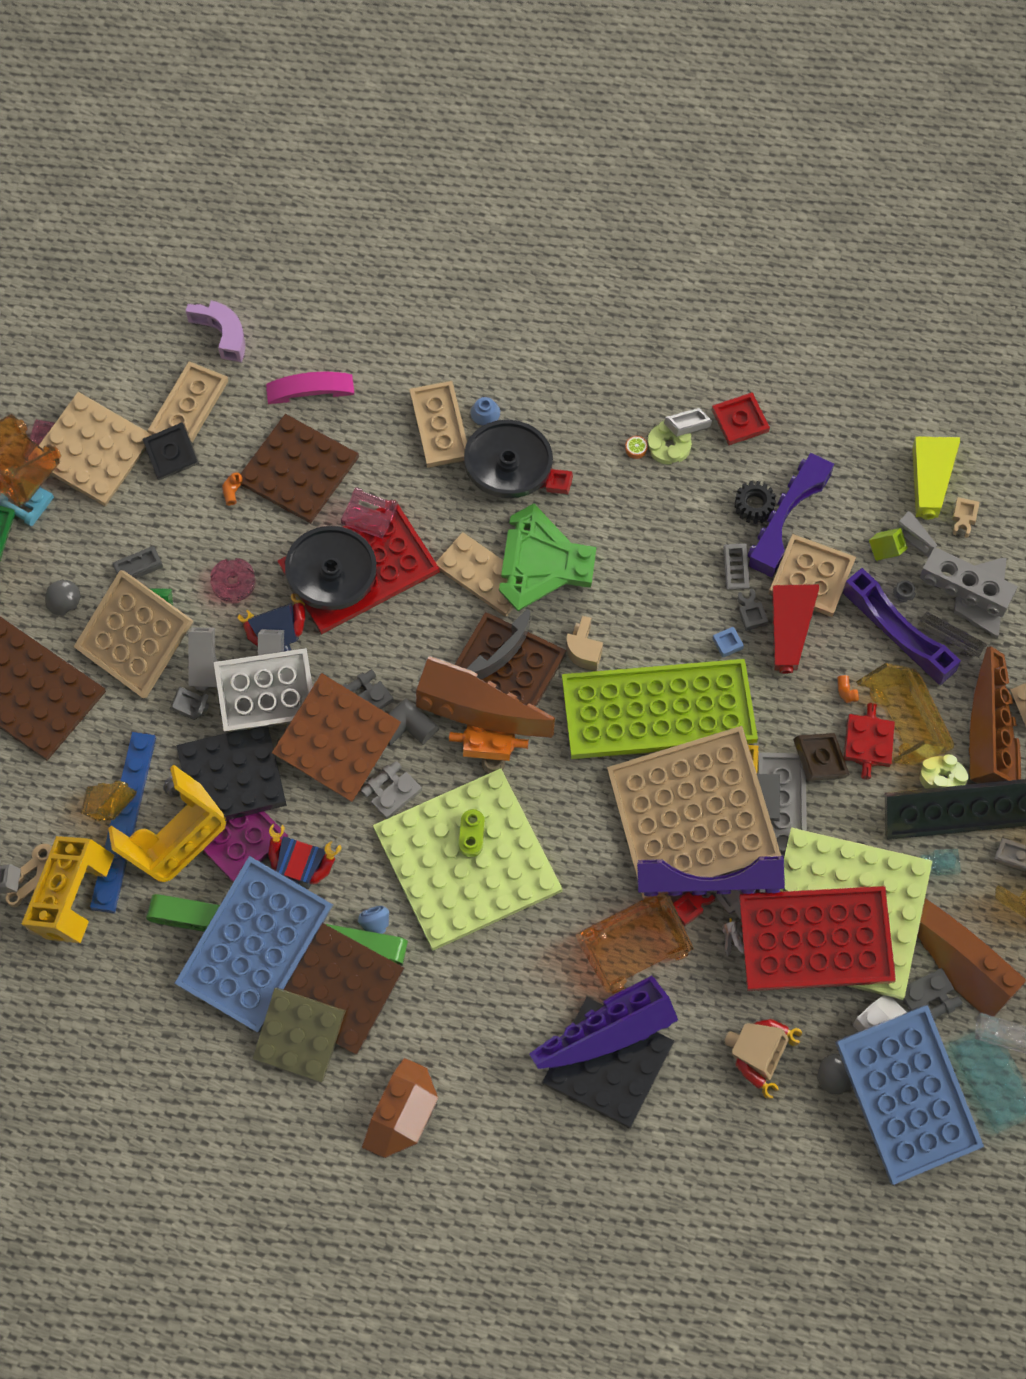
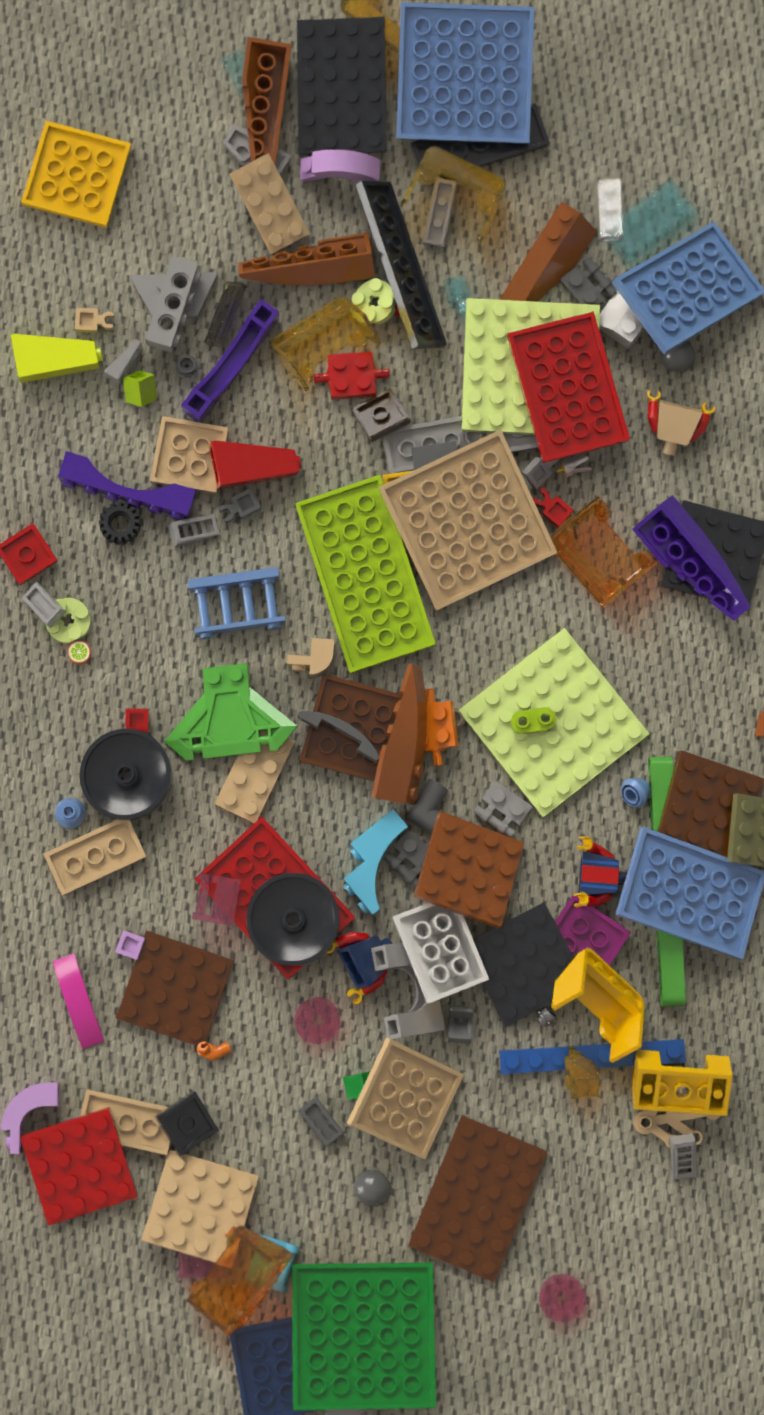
camera: 110 degrees left, 15 degrees up
dark purple arch [637,856,785,896] -> none
medium blue plate [712,627,744,658] -> none
orange arm [837,675,859,703] -> none
none -> red plate [20,1107,138,1226]
none -> lavender plate [116,930,145,960]
none -> medium blue fence [188,567,286,639]
none -> medium azure arch [343,809,408,916]

